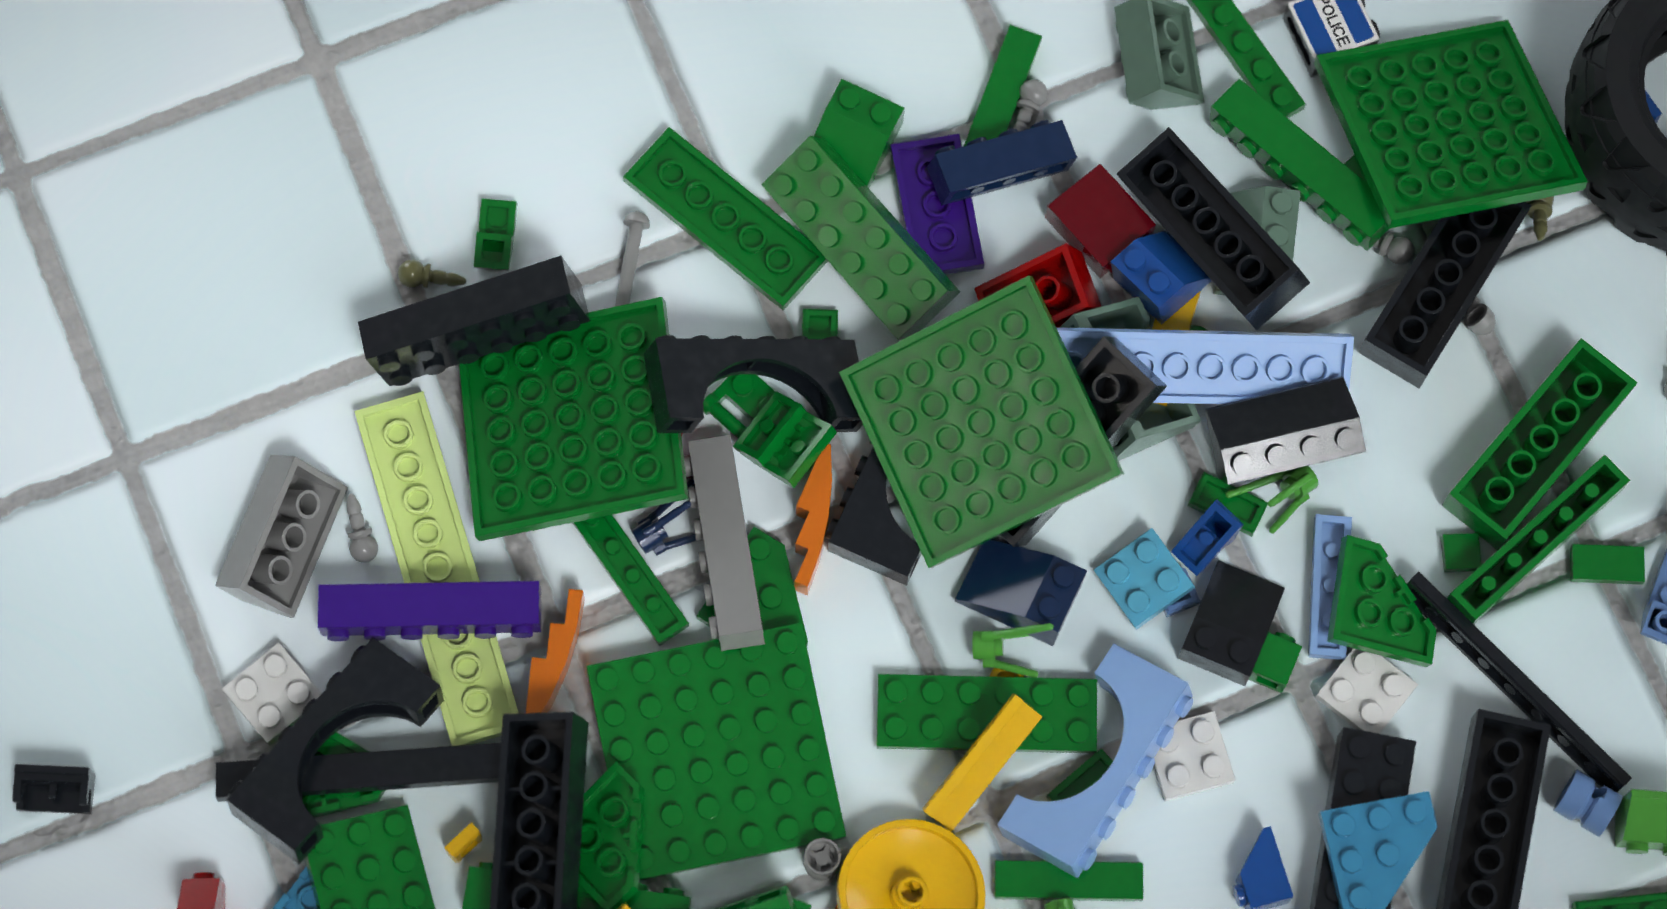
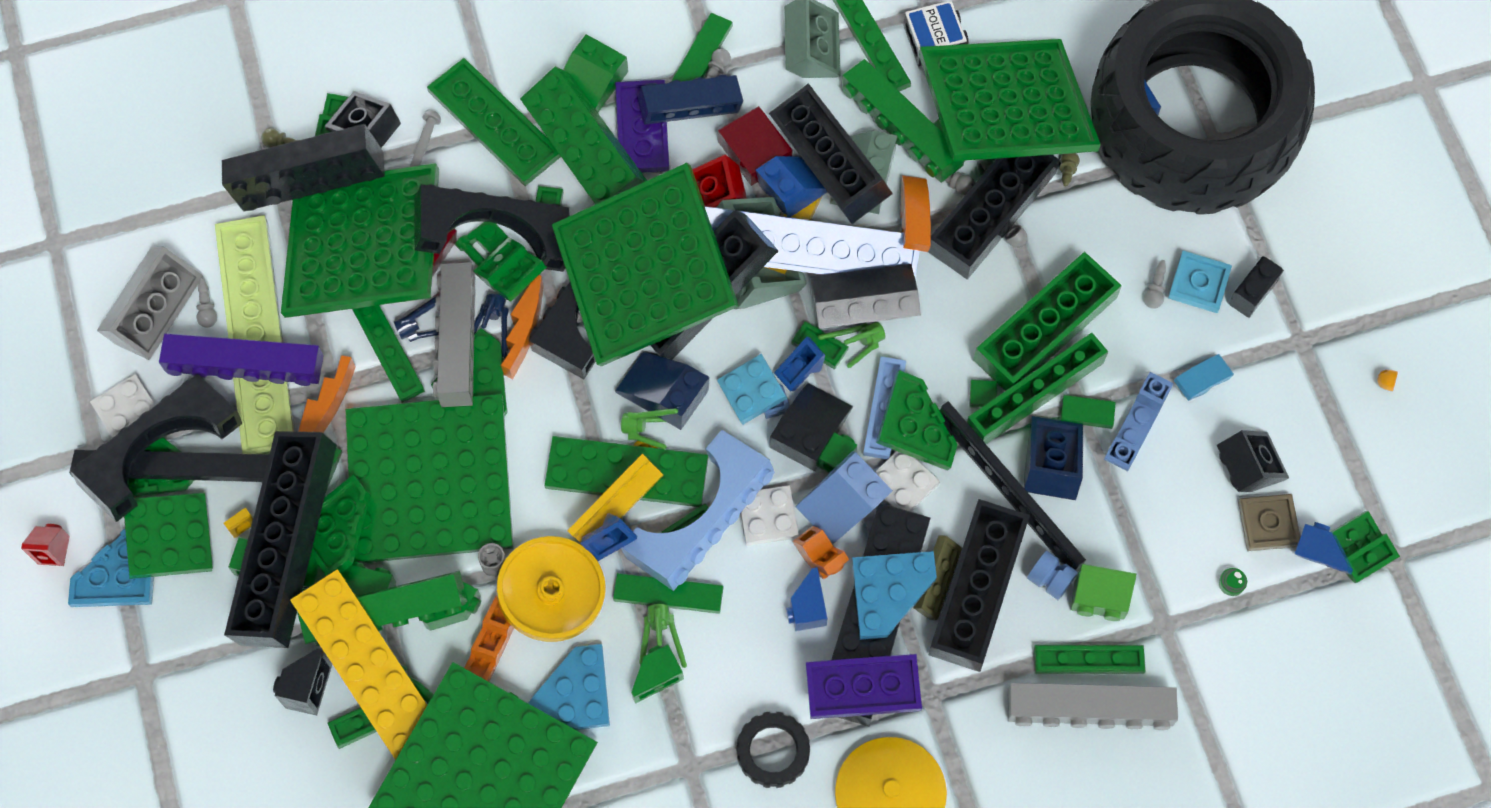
camera: 10 degrees right, 5 degrees down
none -> black slope [325,91,401,148]
none -> dark blue plant [474,294,509,358]
none -> blue slope [580,513,637,561]
none -> orange brick [792,526,850,579]
none -> medium blue slope [795,451,893,545]
none -> orange slope [900,175,931,252]
none -> olive plate [913,535,962,620]
none -> dark blue slope [1024,416,1083,501]

